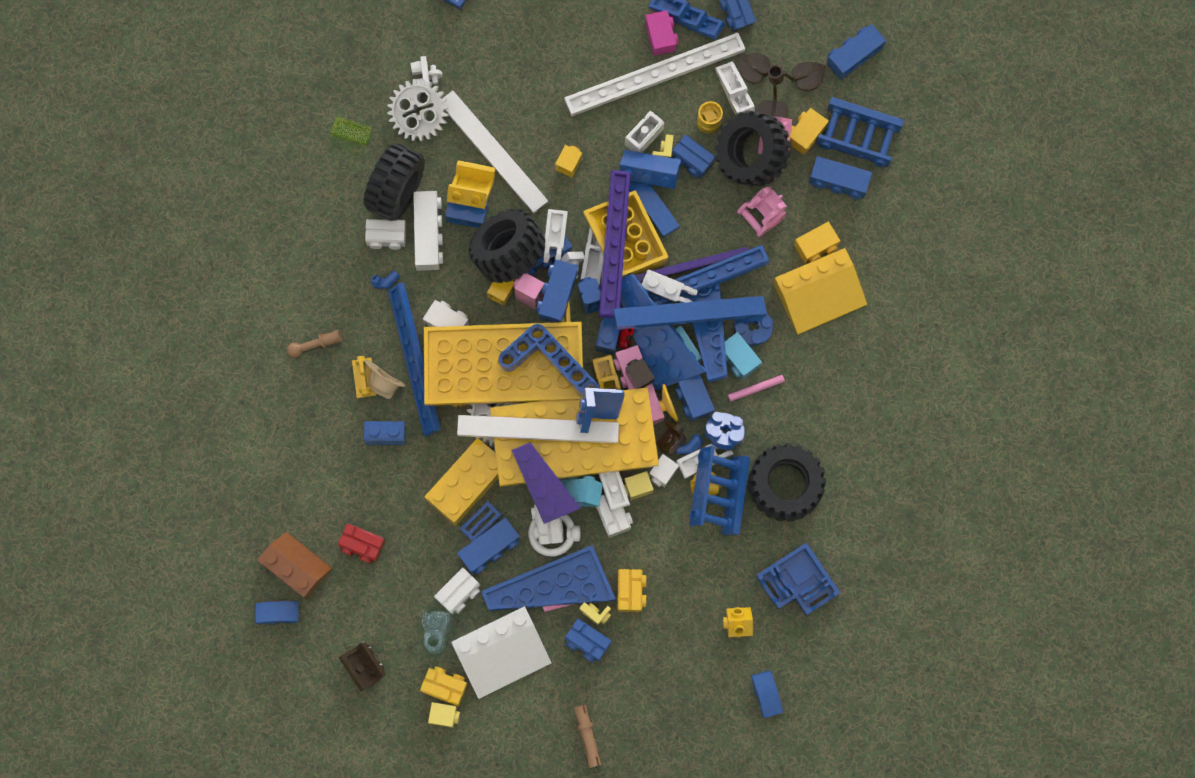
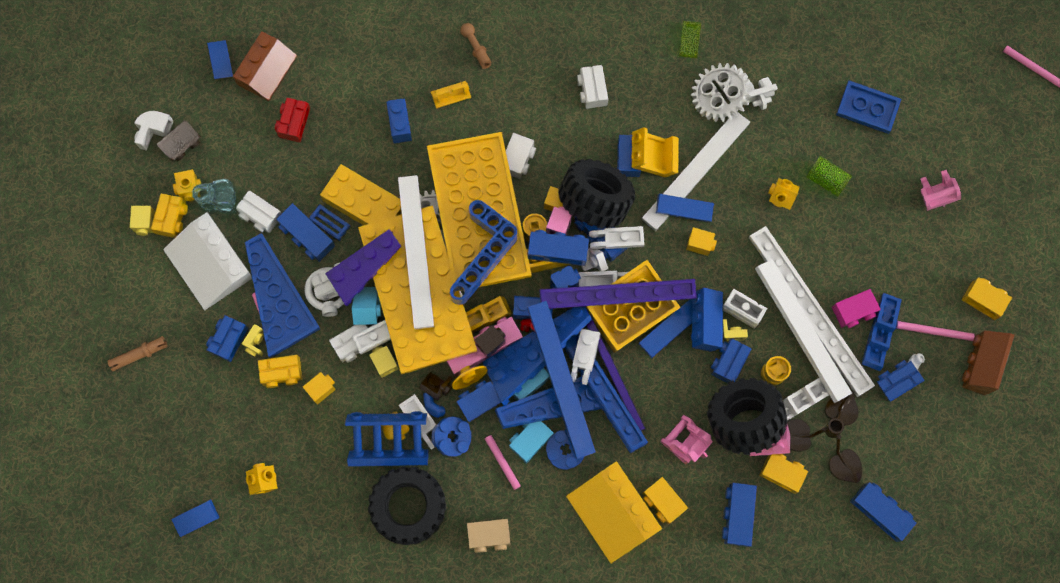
camera: 80 degrees right, 0 degrees up
black tyre [363,143,425,221] -> none
tan piece [365,360,405,399] -> none
blue arm [371,270,400,289] -> none
blue tile [388,283,441,436] -> none
white brick [414,191,443,271] -> none
blue bracket [576,388,625,433] -> none
white brick [649,454,679,488] -> none
blue piece [756,543,840,616] -> none
blue fence [816,97,904,167] -> none
none -> white brick [134,111,174,151]
none -> yellow brick [173,169,202,201]
none -> yellow brick [303,372,336,405]
none -> tan brick [467,519,511,553]
none -> yellow wheel [523,213,547,243]
none -> blue tile [656,194,714,223]
none -> white tile [755,259,852,403]
none -> yellow brick [768,178,799,210]
none -> clear neon green brick [806,156,852,197]

